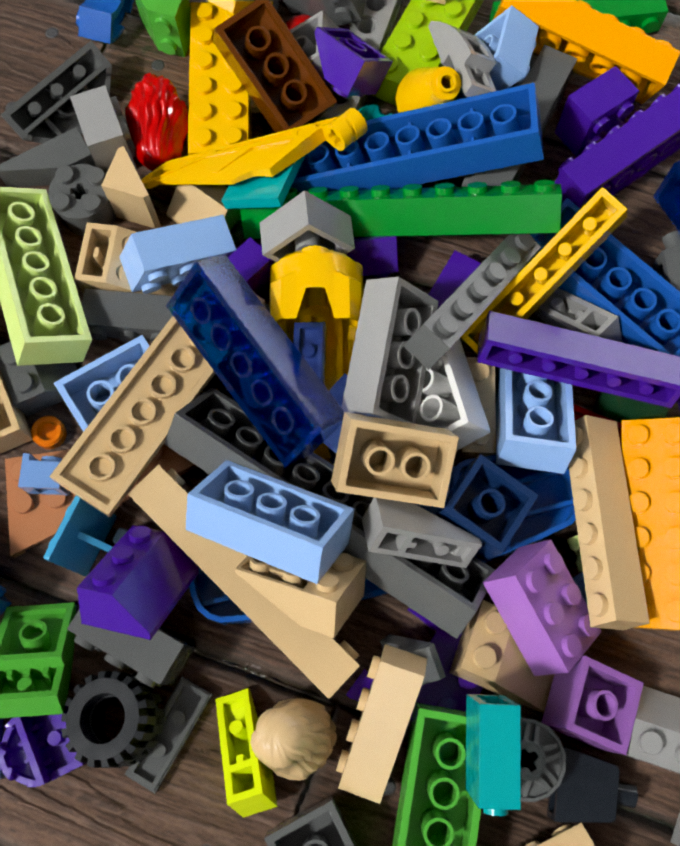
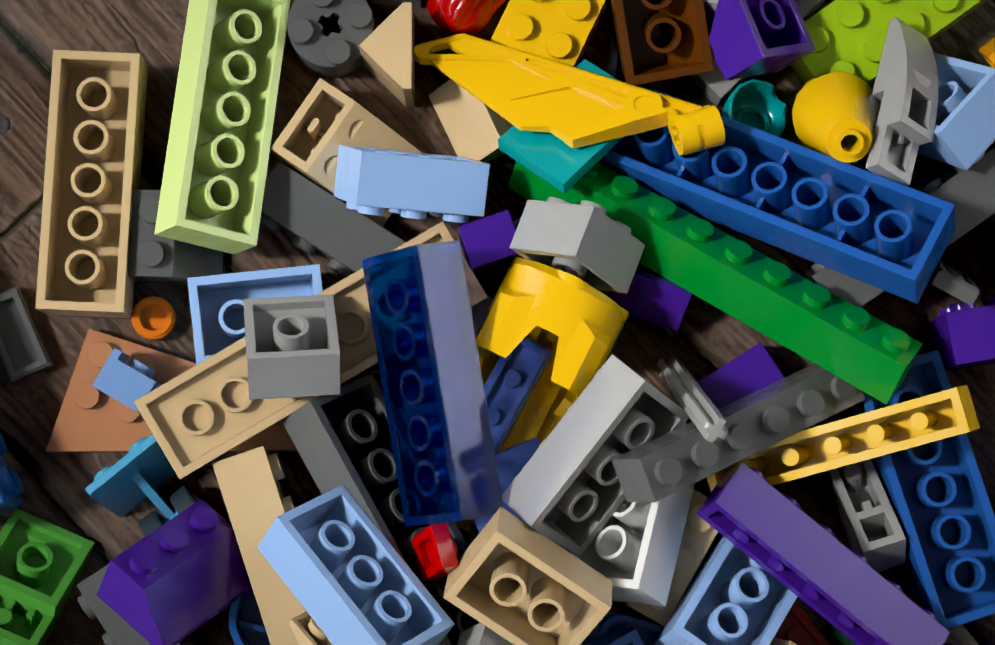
camera: 25 degrees right, 10 degrees up
none -> light grey slope [243,294,340,400]
none -> red plate [411,522,459,582]
none -> light grey axle [657,355,729,443]
none -> dark grey tile [930,260,980,306]

